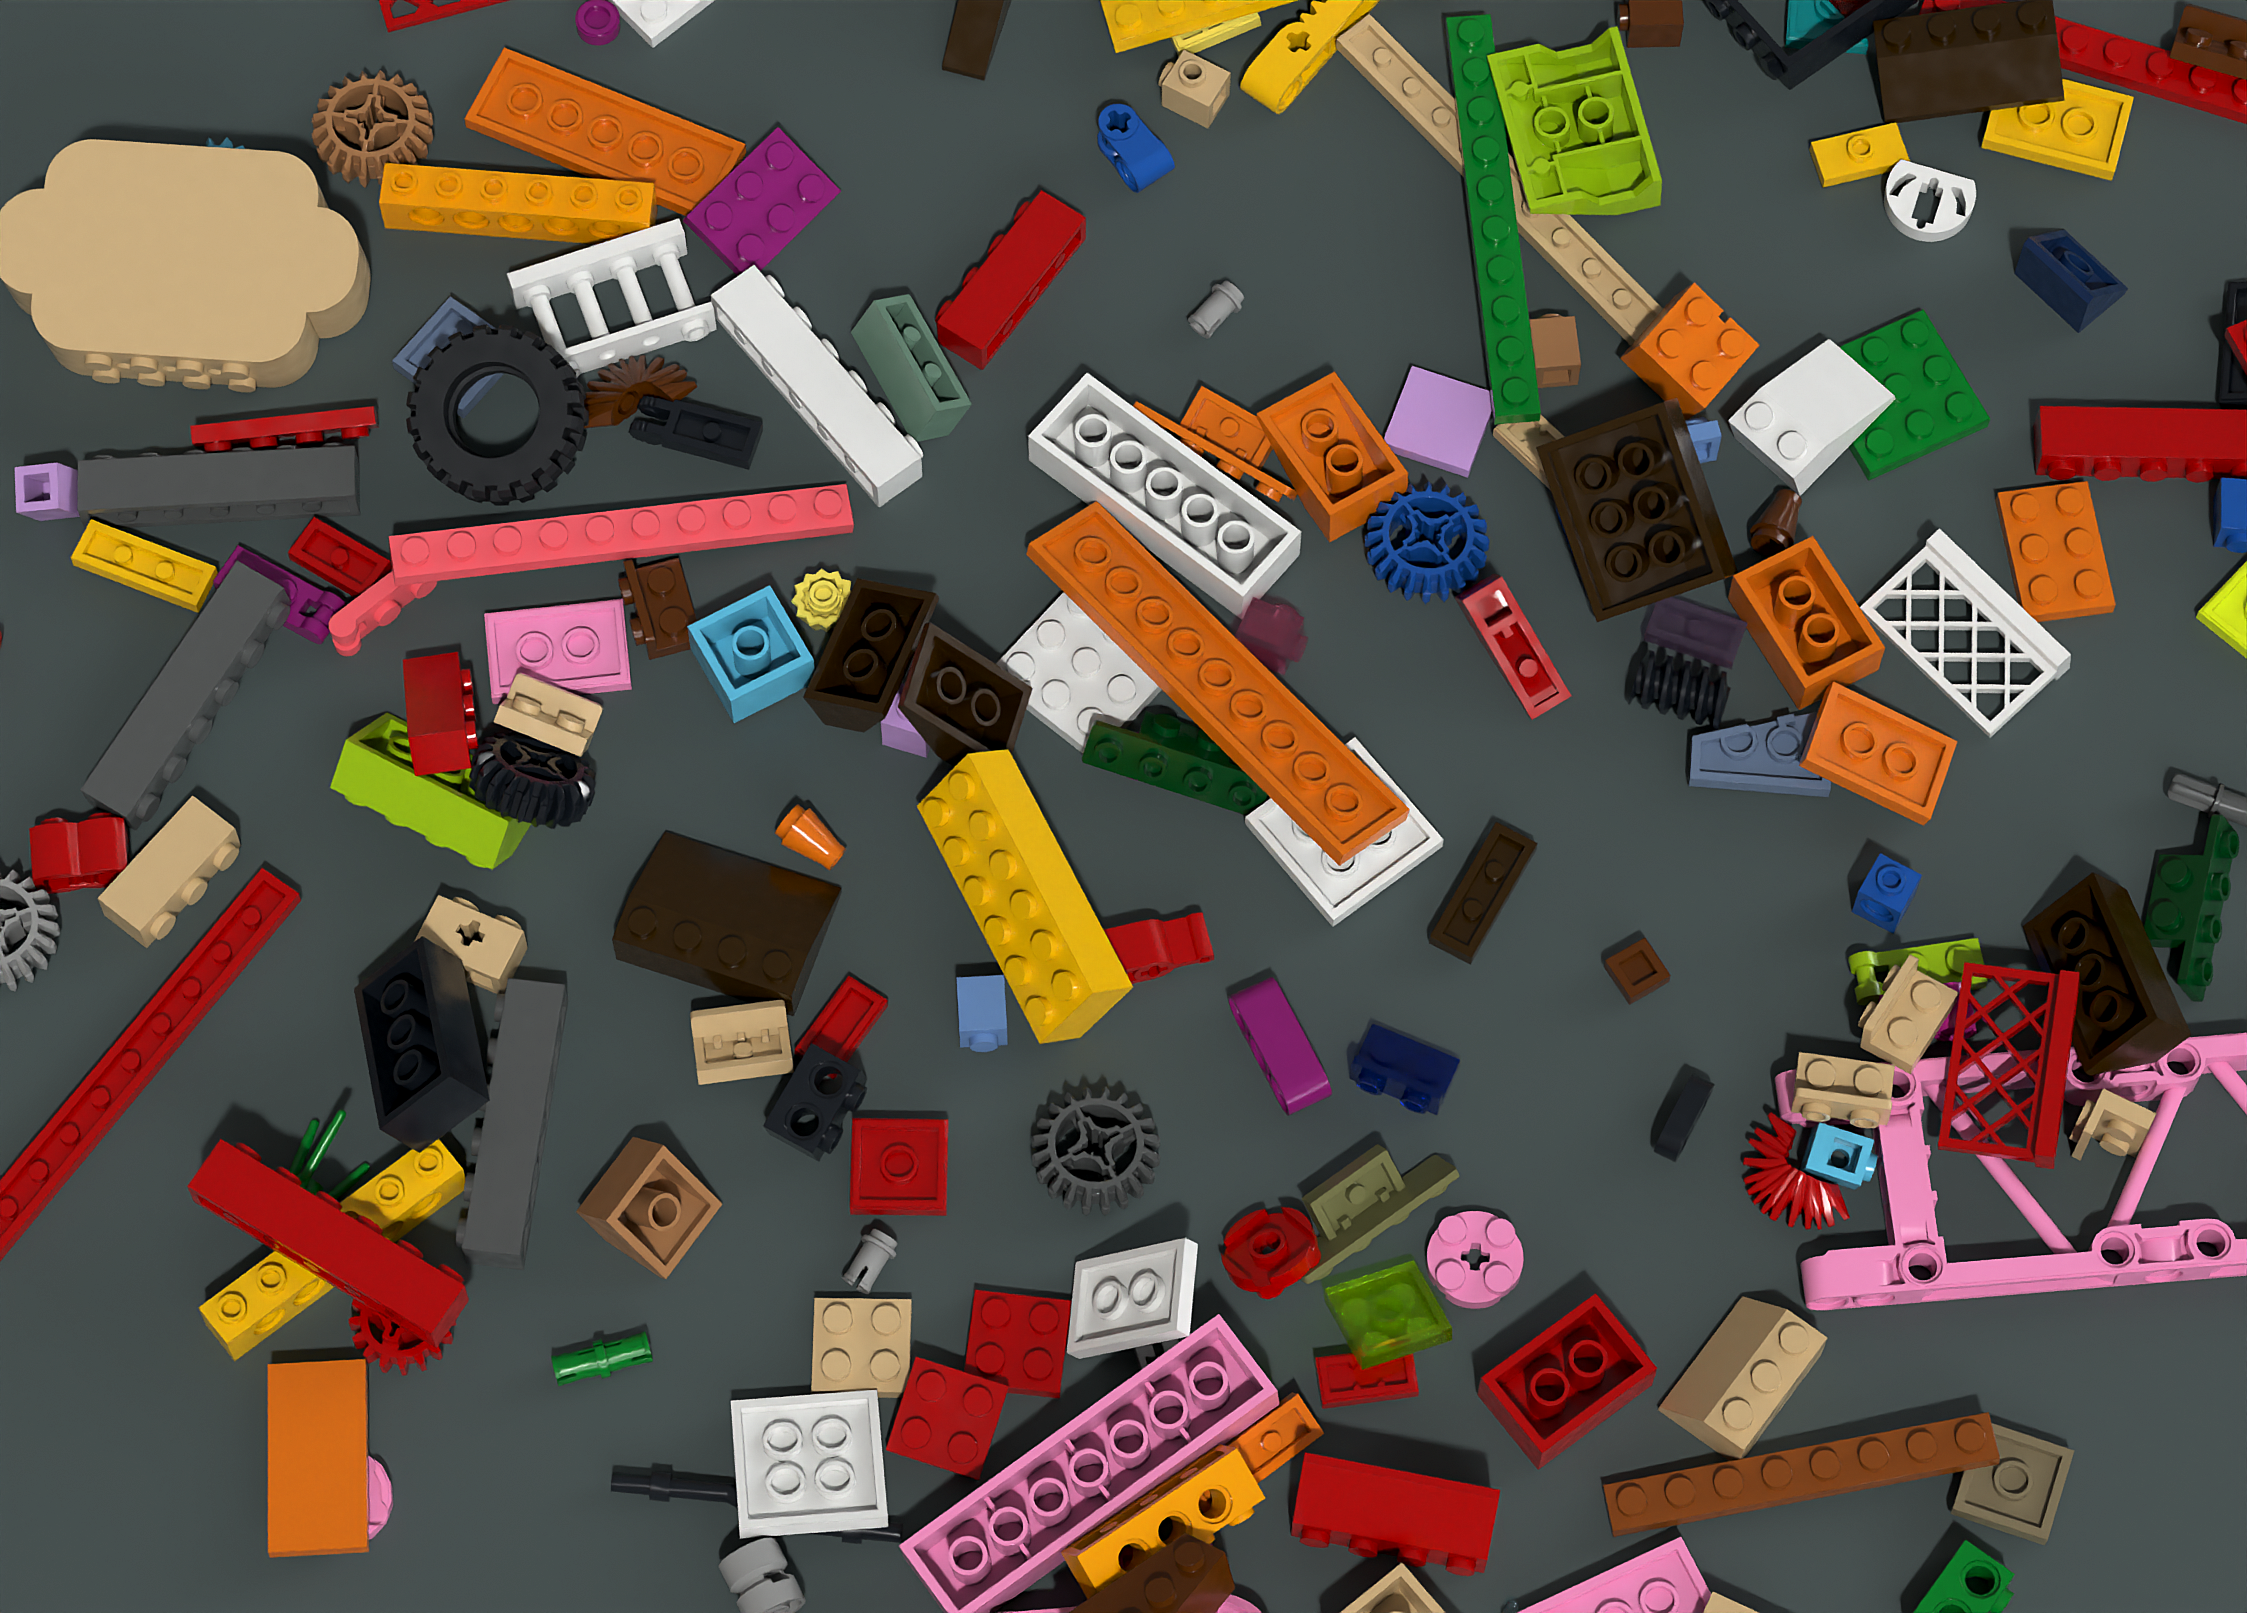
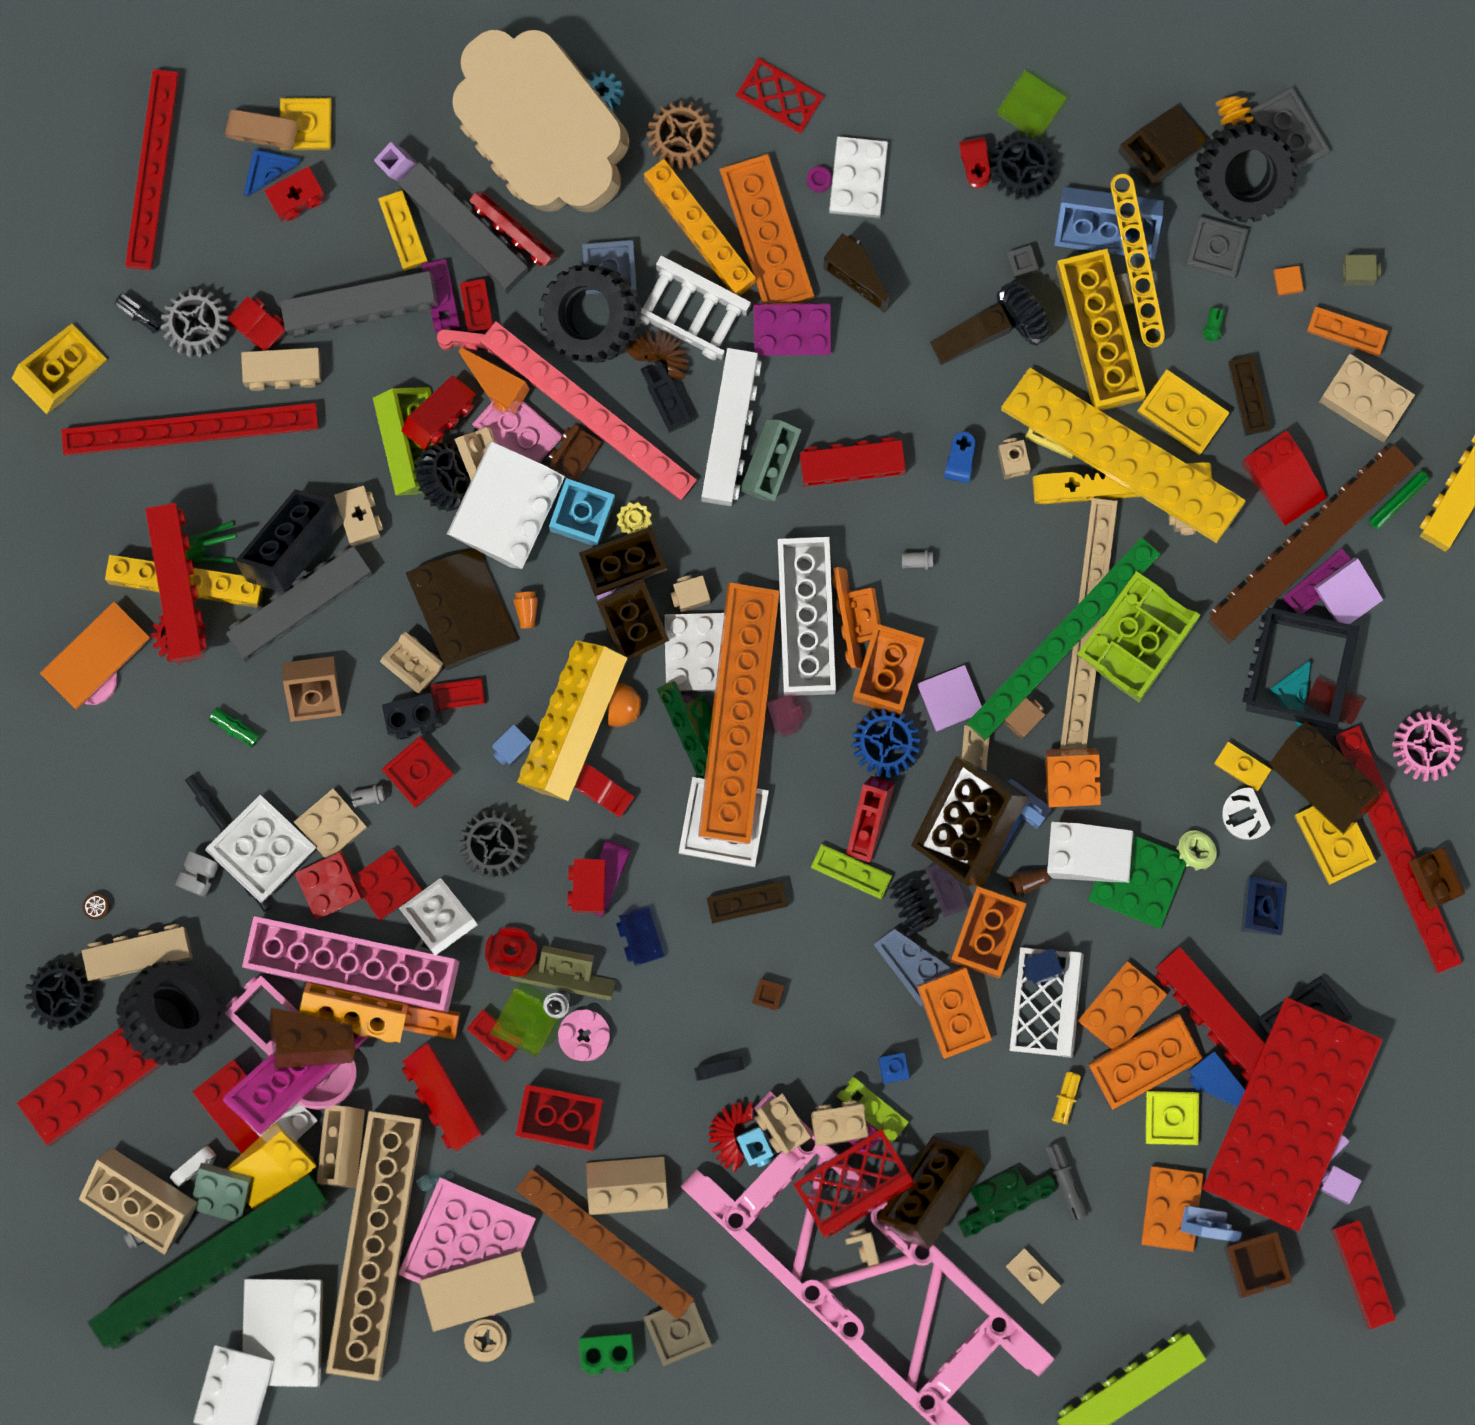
camera: 50 degrees right, 15 degrees up
none -> white slope [447,442,565,569]
none -> orange slope [458,347,530,415]
none -> light grey cone [543,991,570,1018]
none -> red brick [567,859,606,914]
none -> orange helmet [608,683,642,727]
none -> tan brick [670,575,711,613]
none -> lime tile [811,844,892,900]
none -> dark brown slope [823,233,889,313]
none -> dark blue brick [1022,948,1065,986]
none -> yellow axle [1052,1072,1080,1125]
none -> orange tile [1087,1014,1203,1110]
none -> yellowish green gear [1176,830,1217,871]

